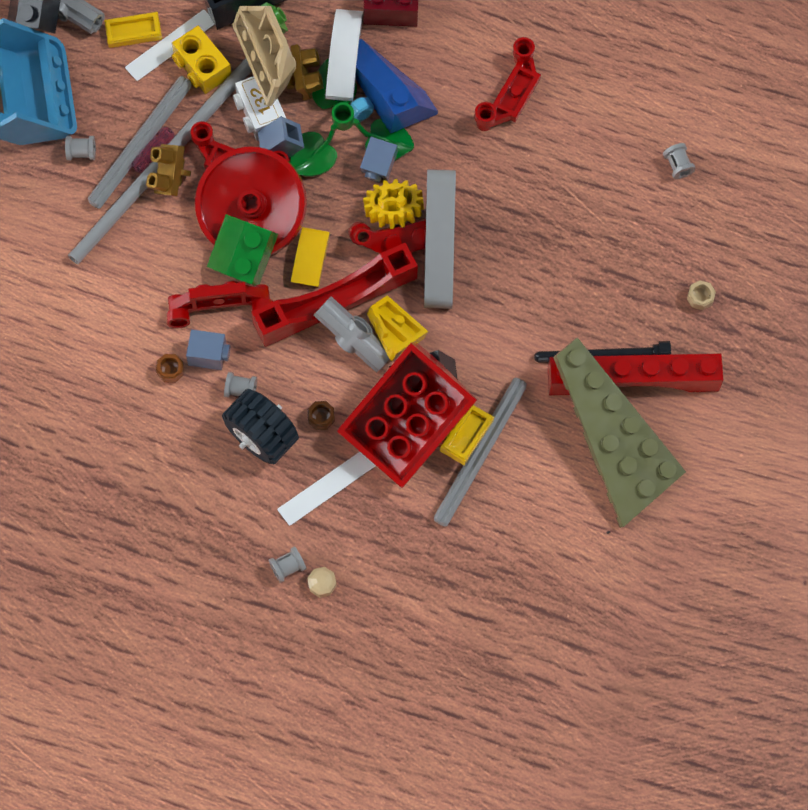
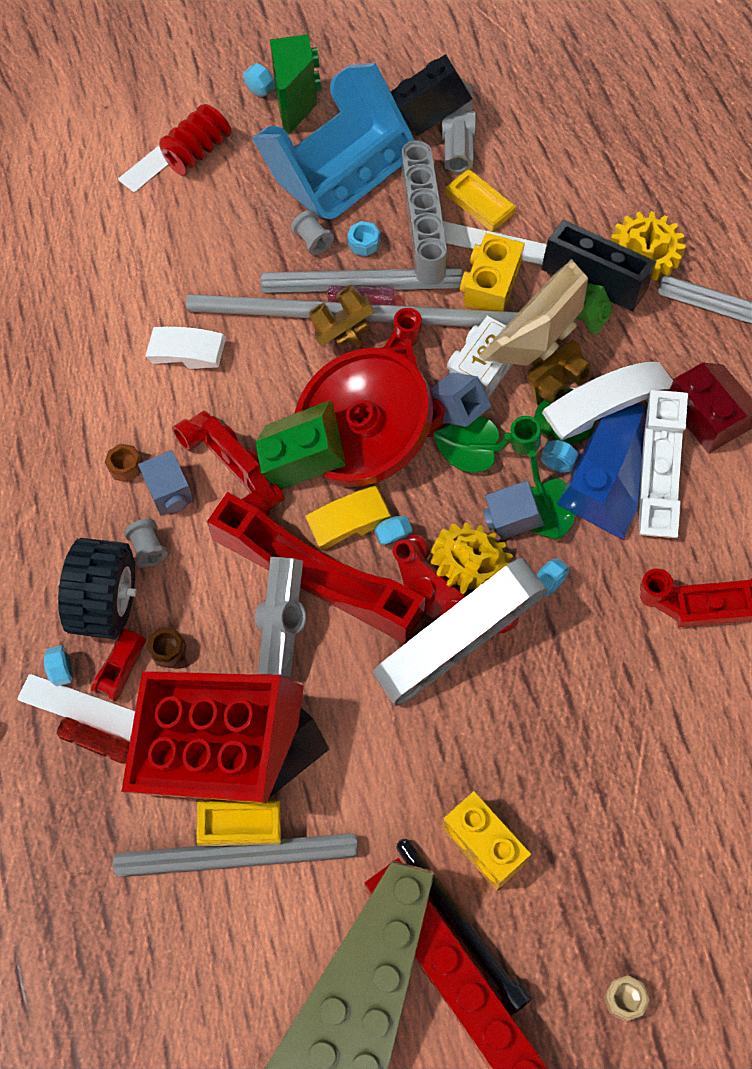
camera: 60 degrees right, 5 degrees down
yellow wing [367,295,428,361] -> none
none -> medium azure tile [44,645,73,686]
none -> clear red axle [56,717,130,764]
none -> red bar [91,628,146,702]
none -> white slope [145,327,226,369]
none -> medium azure tile [347,221,381,256]
none -> medium azure tile [374,516,413,545]
none -> light grey beam [402,140,447,285]
none -> yellow brick [442,791,531,890]
none -> medium azure tile [536,558,570,597]
none -> white slope [639,390,688,539]

